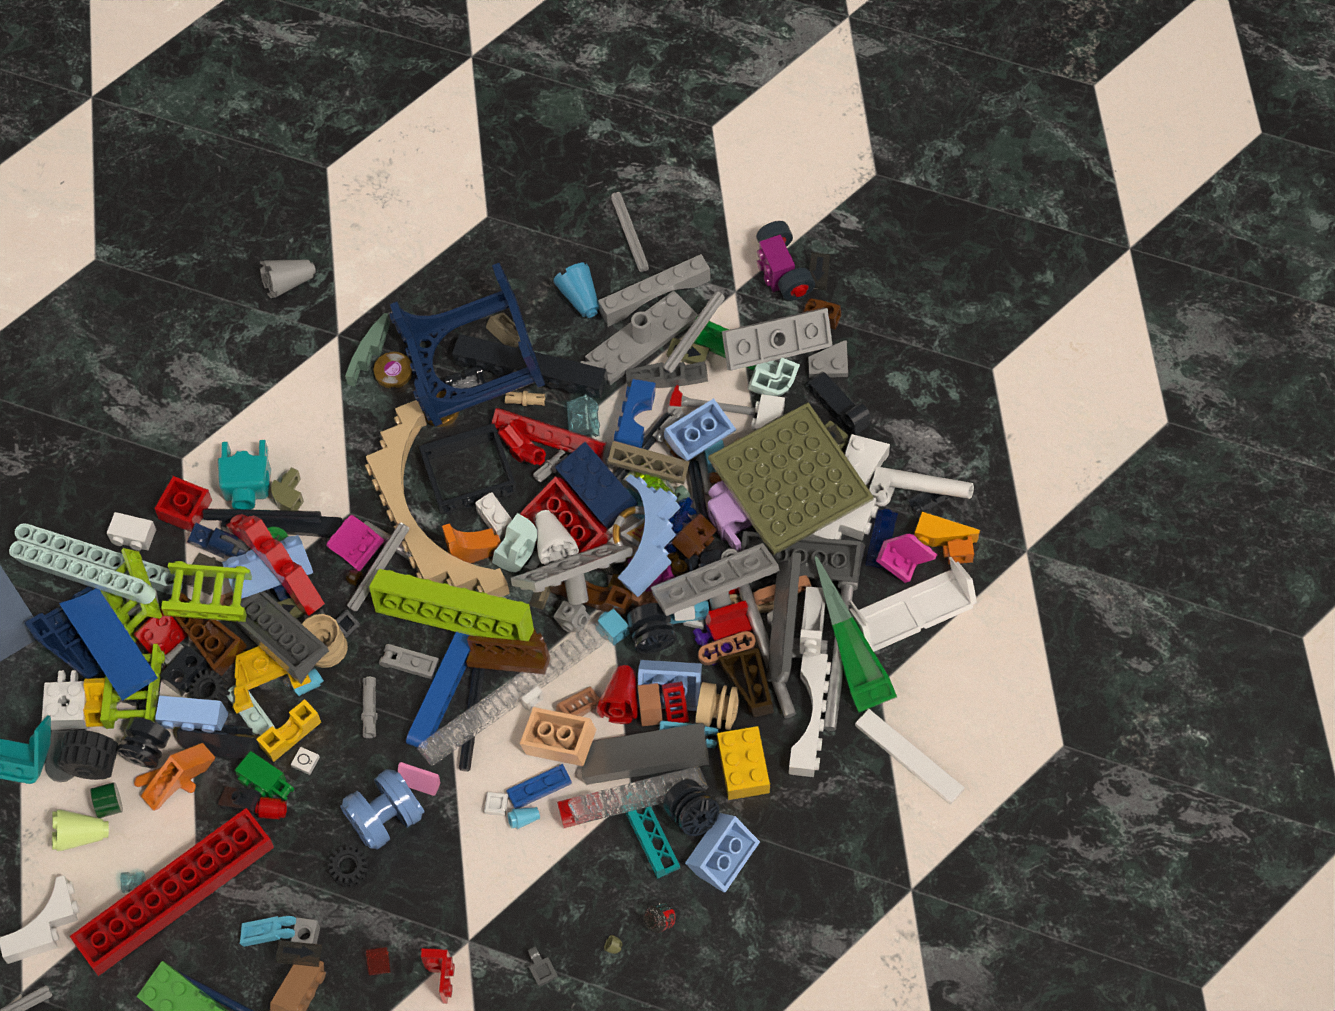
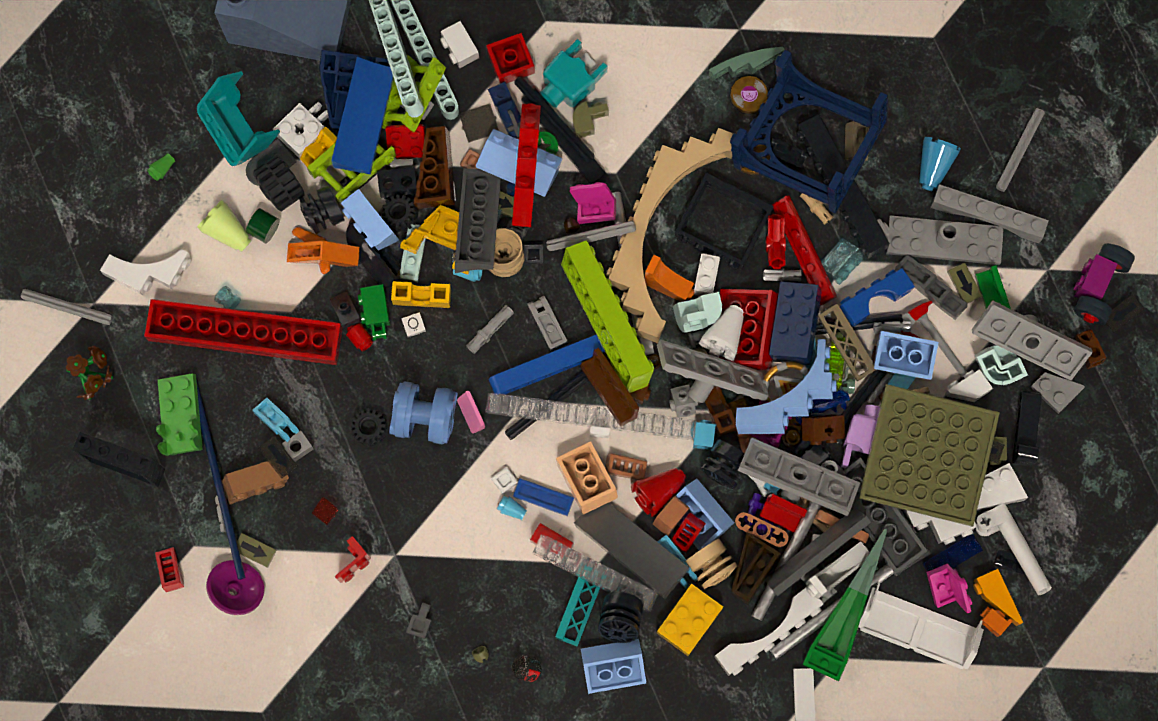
camera: 45 degrees right, 15 degrees up
lime fence [161,561,252,622] -> none
light grey axle [663,291,725,373] -> none

